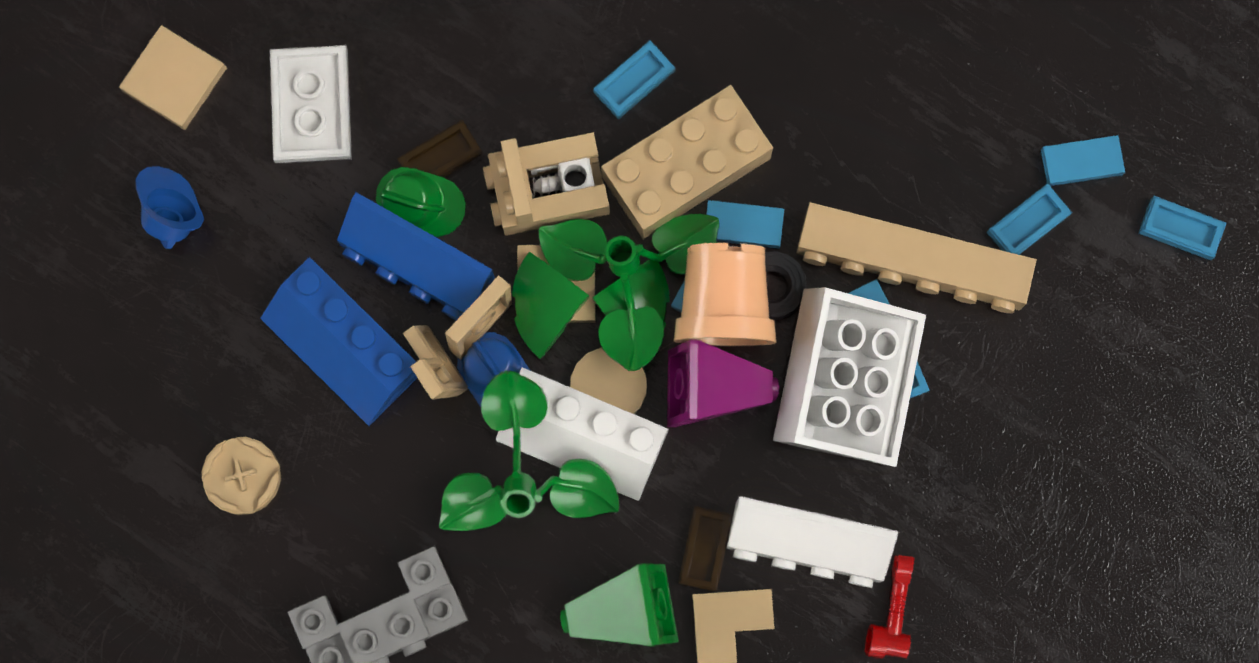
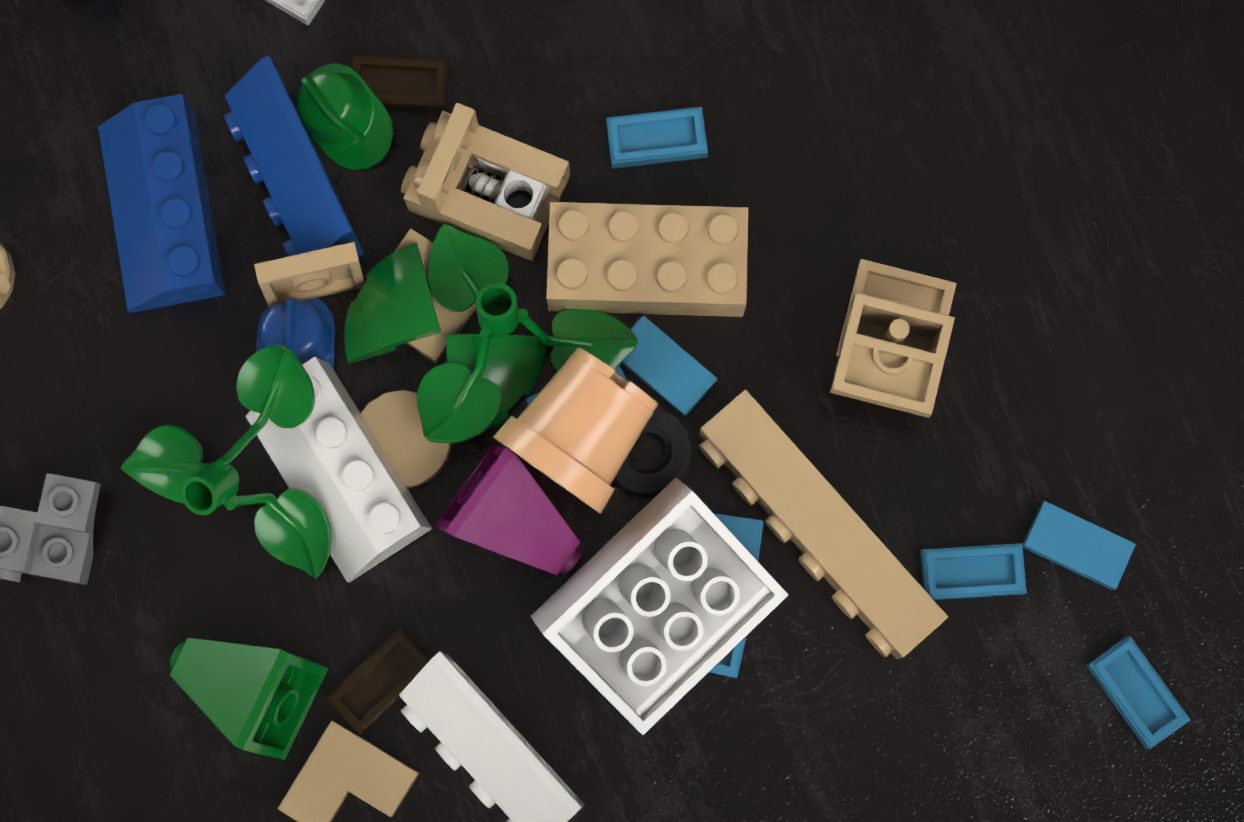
camera: 35 degrees right, 0 degrees up
tan tile [403,325,468,399] -> none
none -> tan bracket [830,259,957,418]

